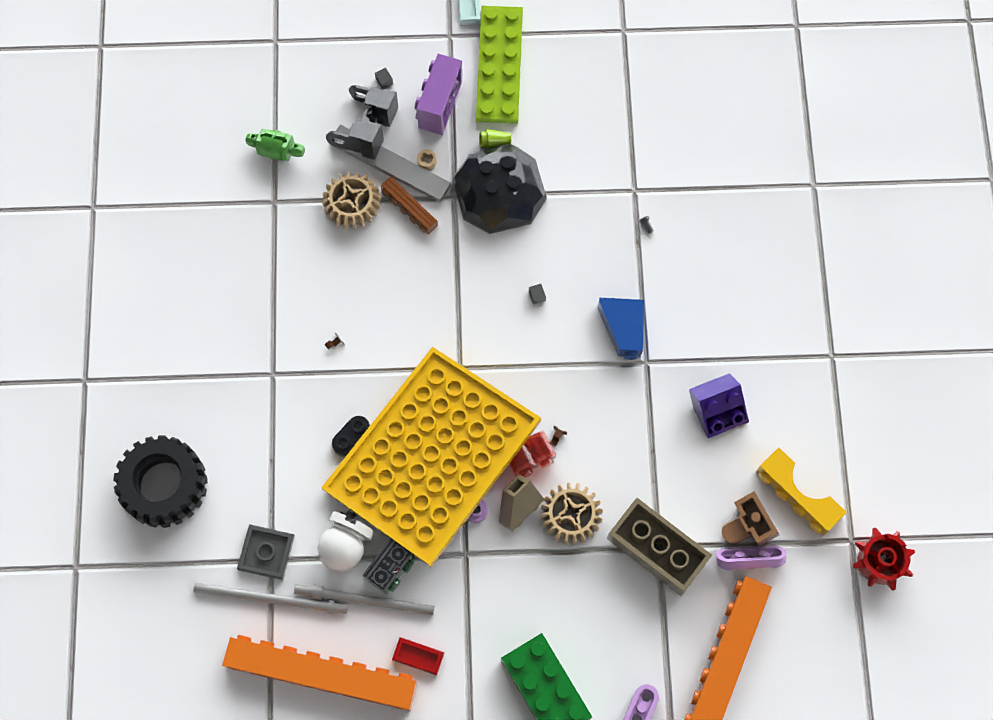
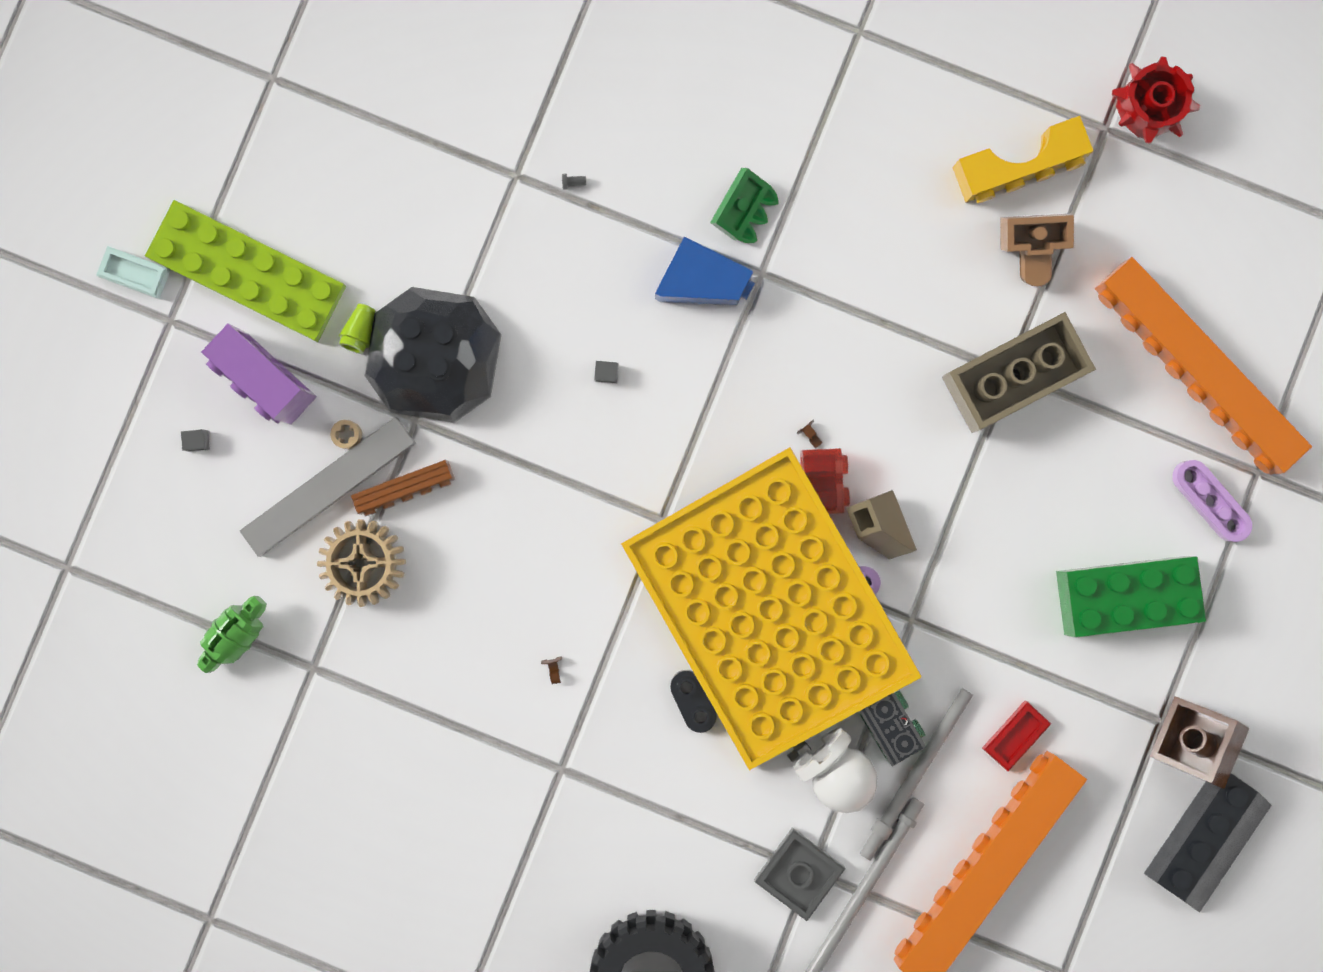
camera: 60 degrees left, 15 degrees up
black piece [326,85,398,160] -> none
tan gear [540,483,603,545] -> none
dark purple slope [689,373,749,438] -> none
lavender plate [716,545,786,570] -> none
none -> green plate [710,168,779,243]

